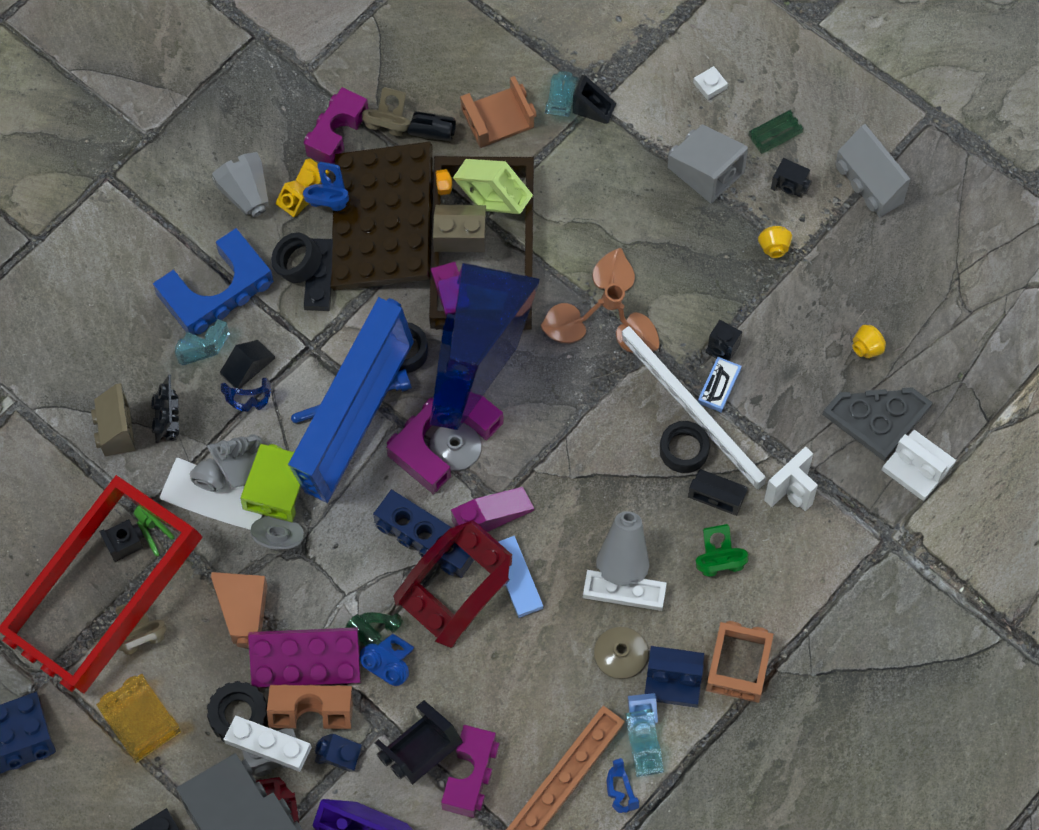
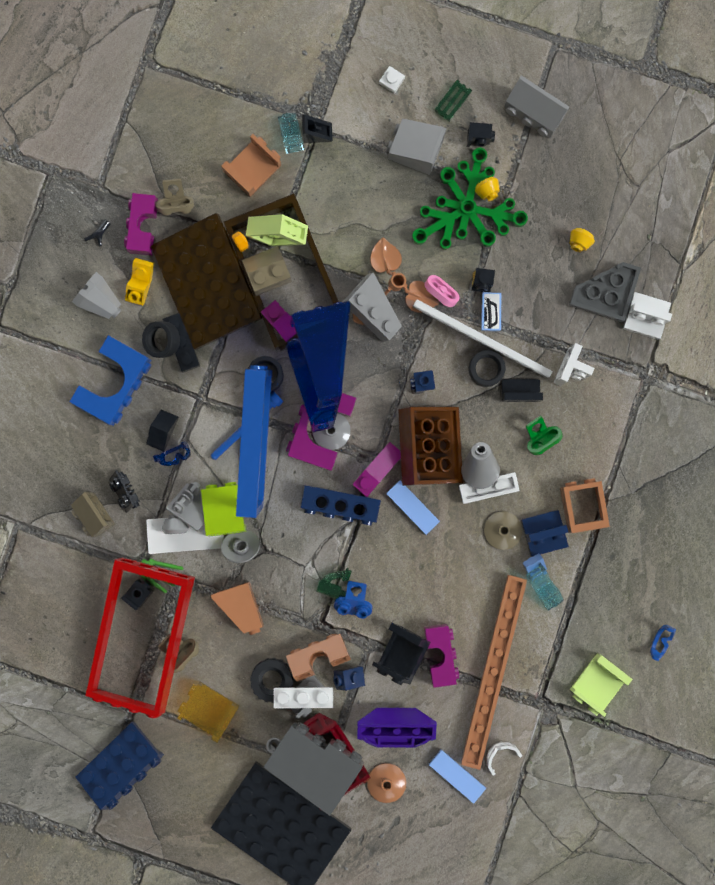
camera: 30 degrees left, 20 degrees up
clear light blue slope [175,319,230,365] -> none
magenta plate [248,627,361,687] -> none
blue bracket [303,162,349,211] -> none
dark red wedge [393,520,512,648] -> none
black arm [407,111,456,142] -> none
blue helmet [606,758,639,813] -> none
none -> black bar [84,219,111,246]
none -> light grey wedge [342,272,402,342]
none -> reddish brown slope [398,407,463,486]
none -> dark blue bracket [410,370,435,394]
none -> green plant [412,147,528,250]
none -> bright pink plate [425,275,459,307]

